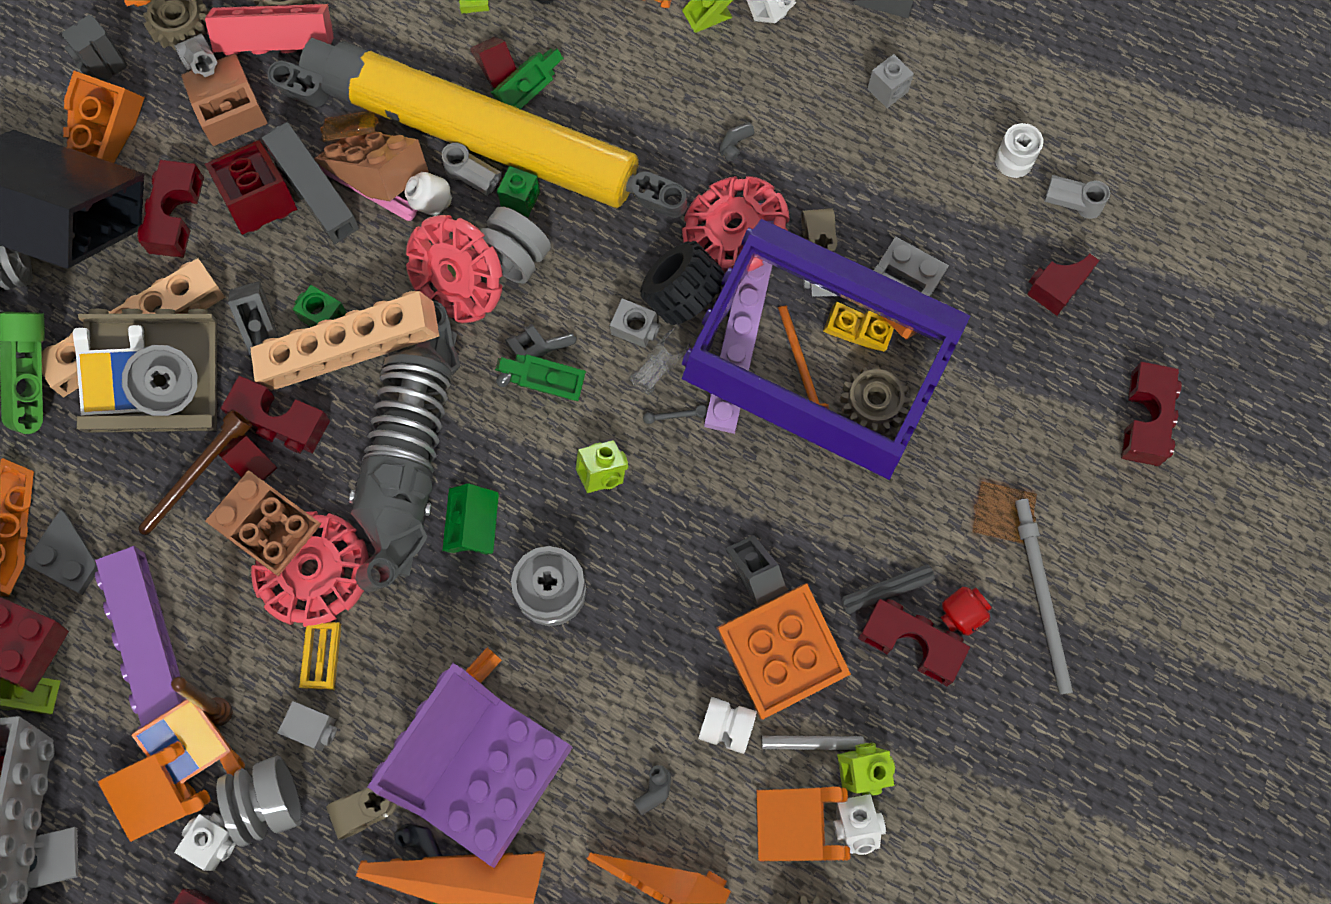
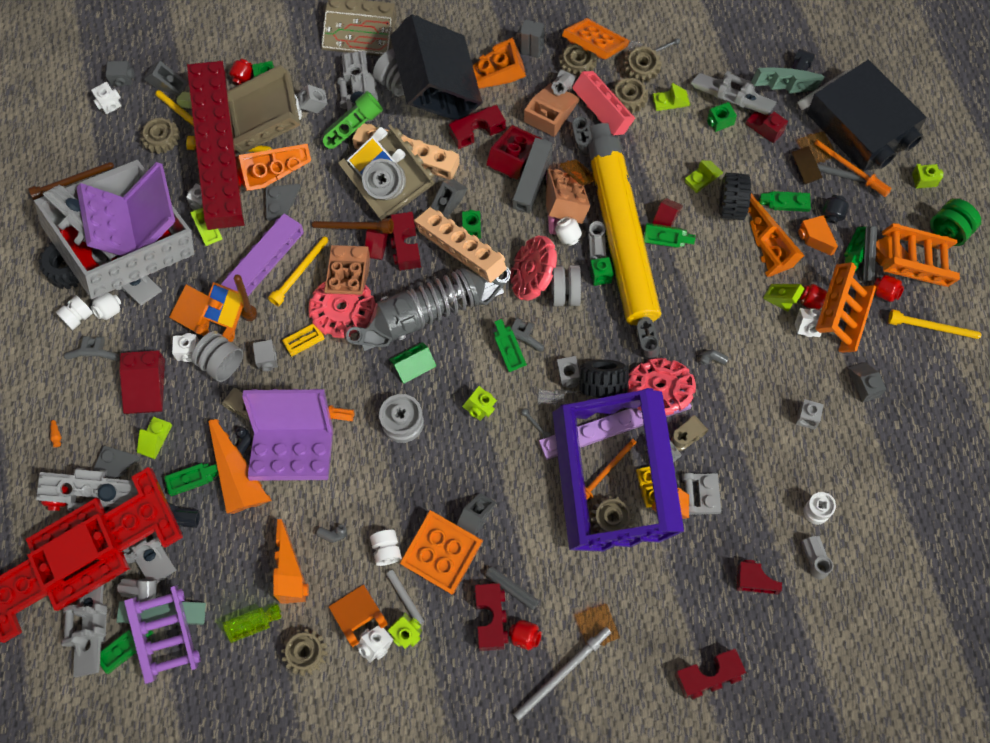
camera: 60 degrees right, 5 degrees down
none -> yellow piece [268,237,328,307]

